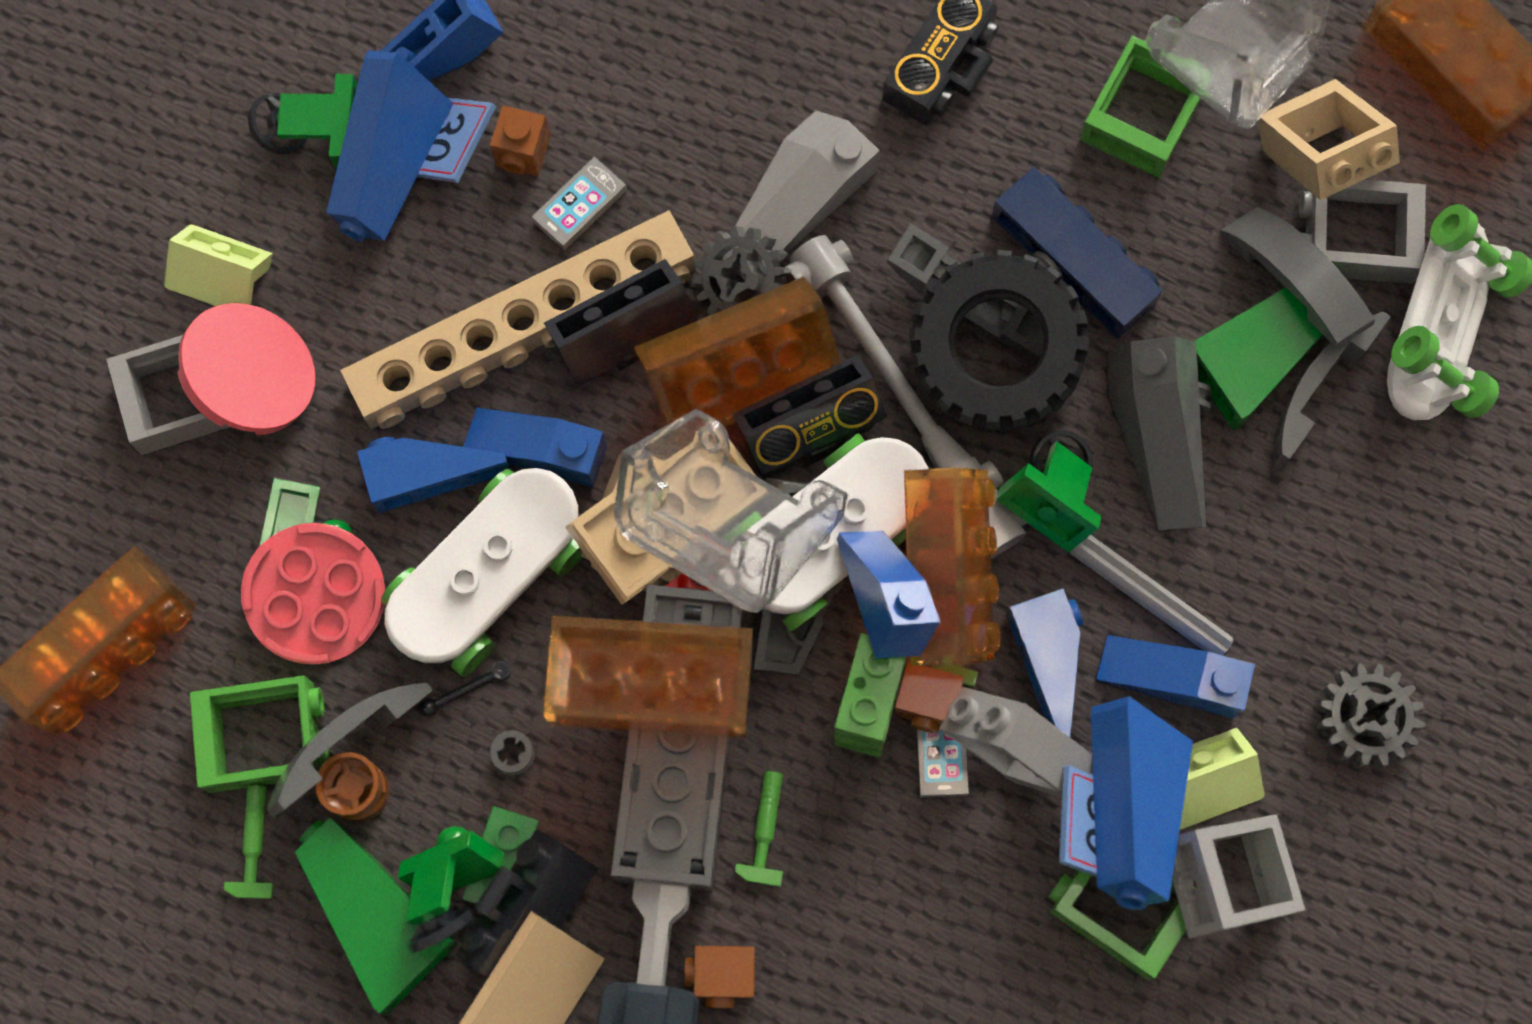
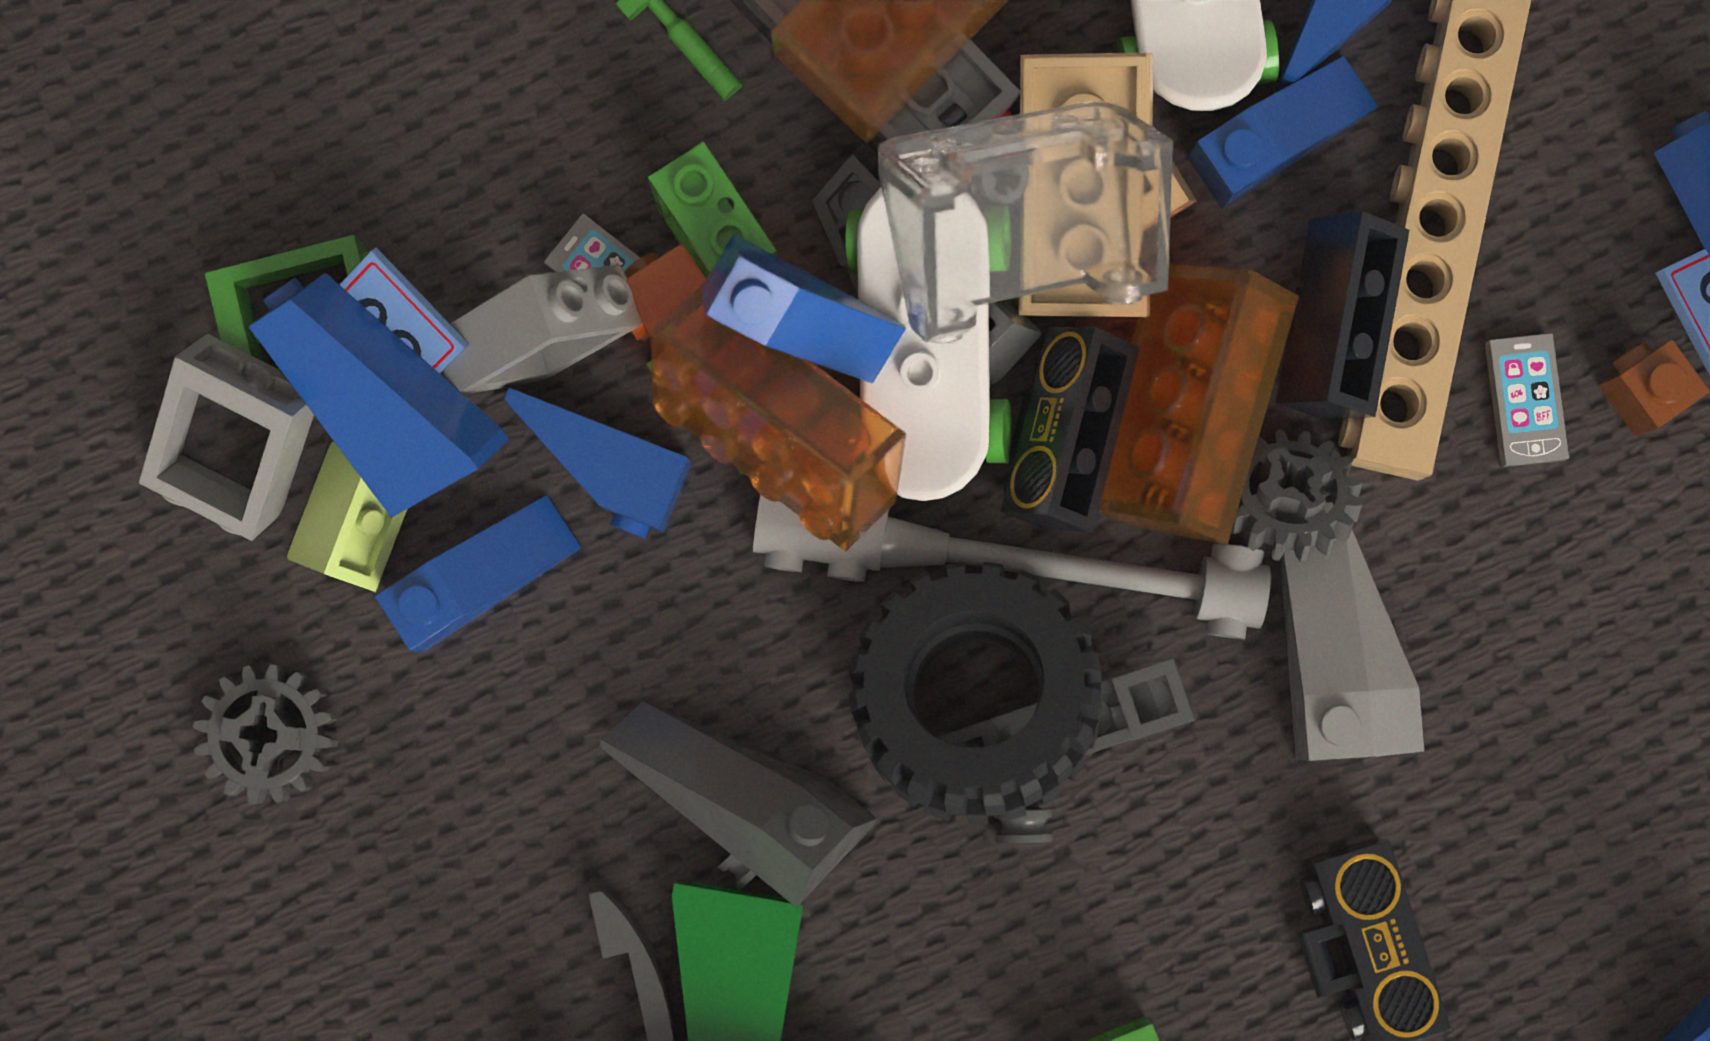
camera: 130 degrees right, 10 degrees up
dark blue brick [991,167,1163,339] -> none
green piece [996,431,1102,553] -> none
light grey axle [1070,535,1233,656] -> none

